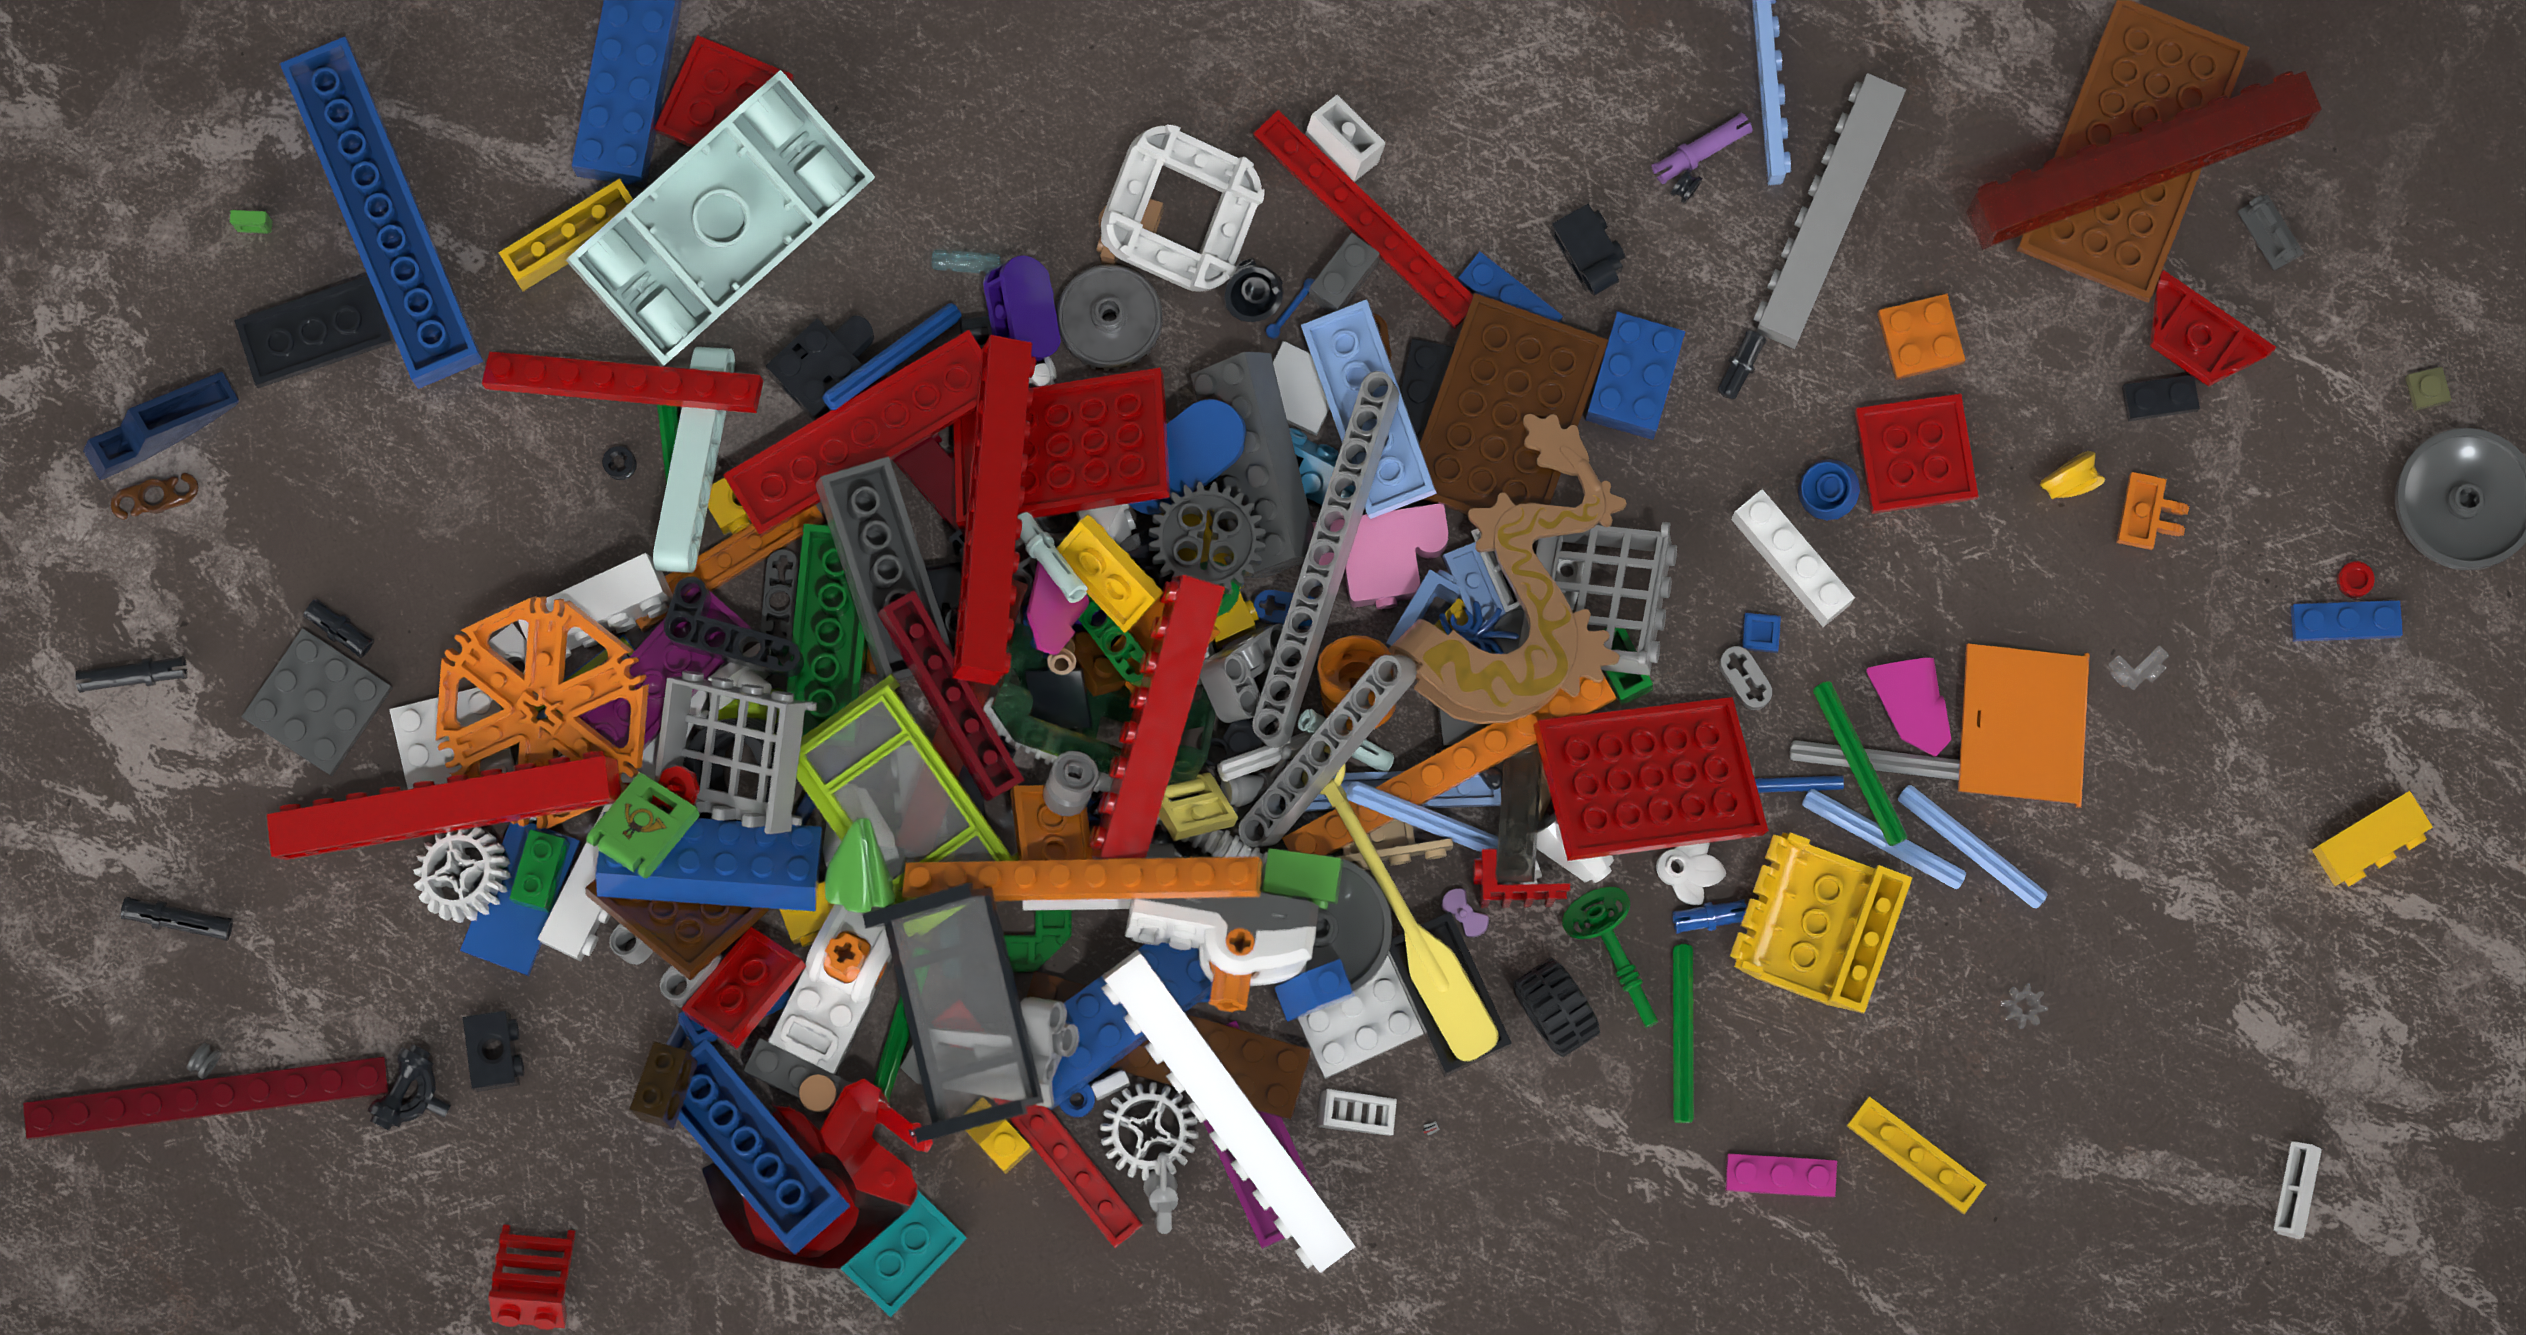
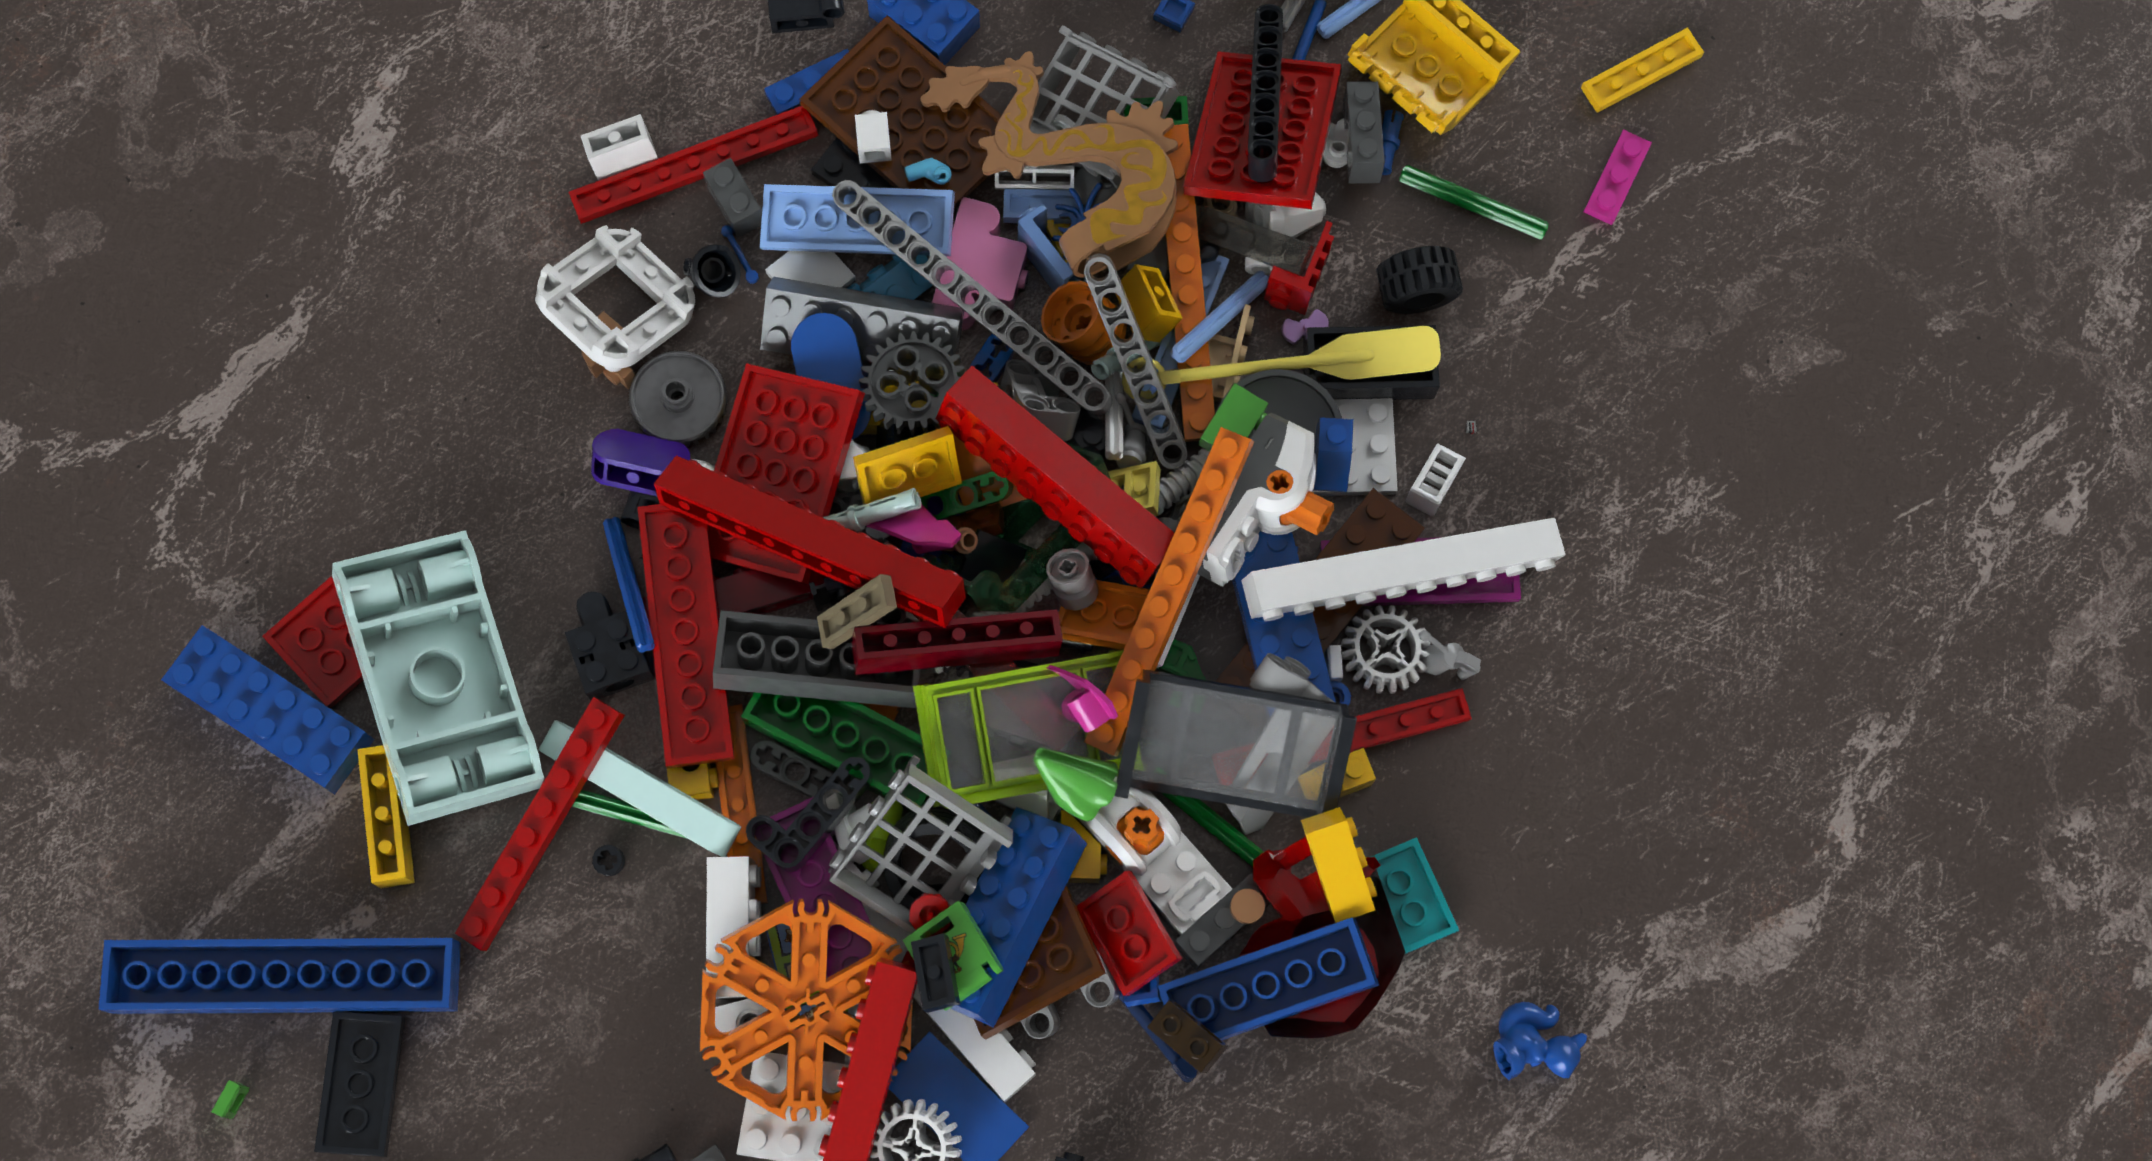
camera: 70 degrees left, 5 degrees down
green brick [509,829,570,913] -> none
clear light blue axle [931,249,1001,274] -> none
green dish [1562,887,1658,1028] -> none
light grey beam [1719,646,1772,710] -> none
none -> dark tan plate [817,574,897,649]
none -> white brick [855,110,892,163]
none -> medium azure arm [904,158,952,185]
none -> black plate [911,933,961,1013]
none -> dark pink panel [1046,665,1118,733]
none -> yellow brick [1115,264,1183,343]
none -> black beam [1248,4,1283,183]
none -> yellow brick [1301,807,1377,923]
none -> dark grey arch [1343,82,1385,184]

